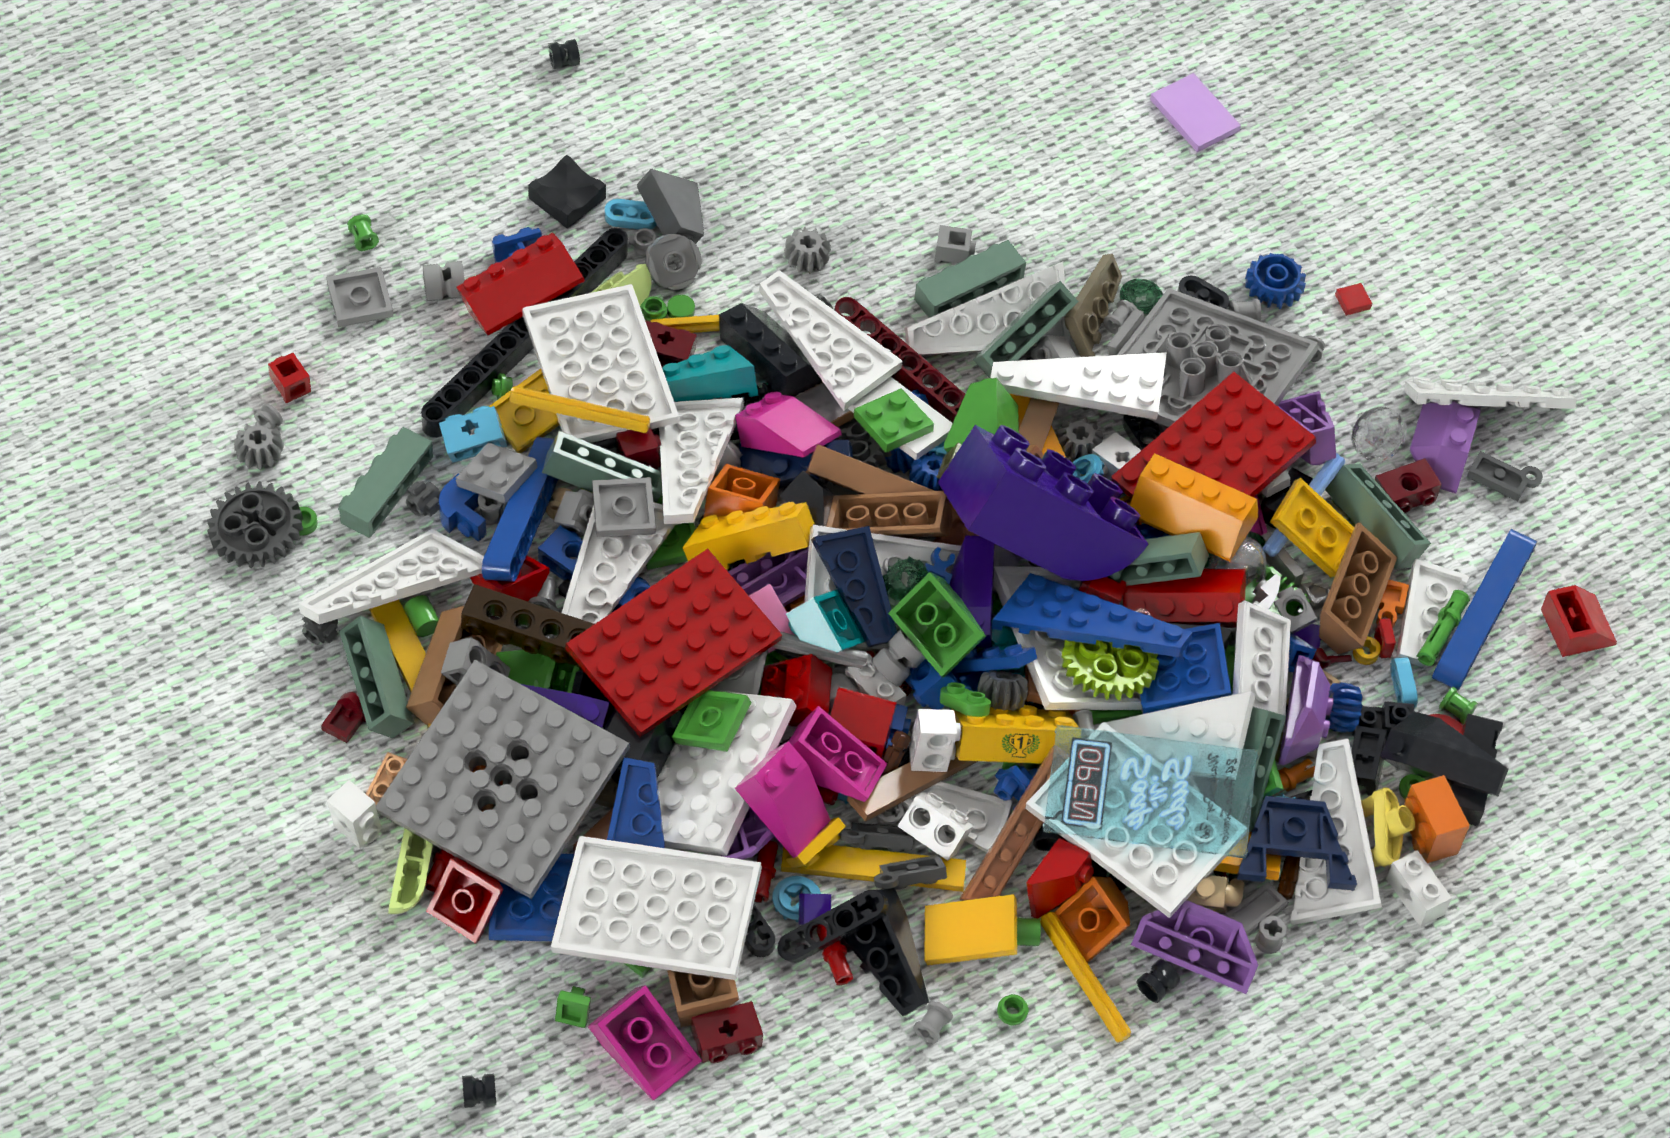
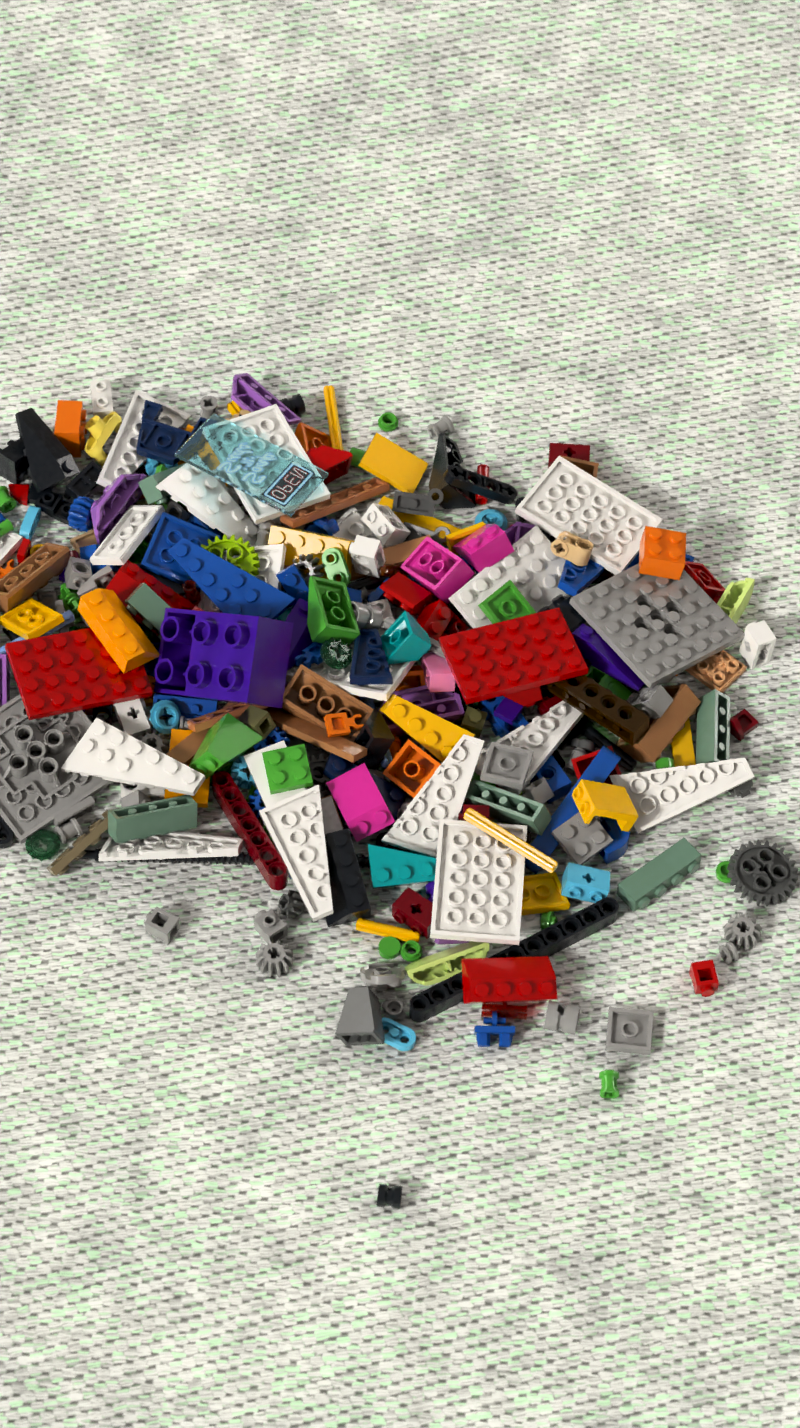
camera: 155 degrees left, 0 degrees up
dark grey gear [406,481,440,517] -> none
black wheel [462,1073,496,1108] -> none
black brick [528,155,606,229] -> none
bright green tile [555,986,591,1028] -> none
dark pink slope [587,985,702,1100] -> none
dark purple tile [798,893,832,925] -> none
sand green brick [914,240,1026,318] -> none
none -> light grey brick [254,909,288,944]
none -> orange plate [324,712,364,738]
none -> tan piece [551,531,593,566]
none -> yellow panel [572,779,639,832]
none -> orange brick [639,526,686,580]

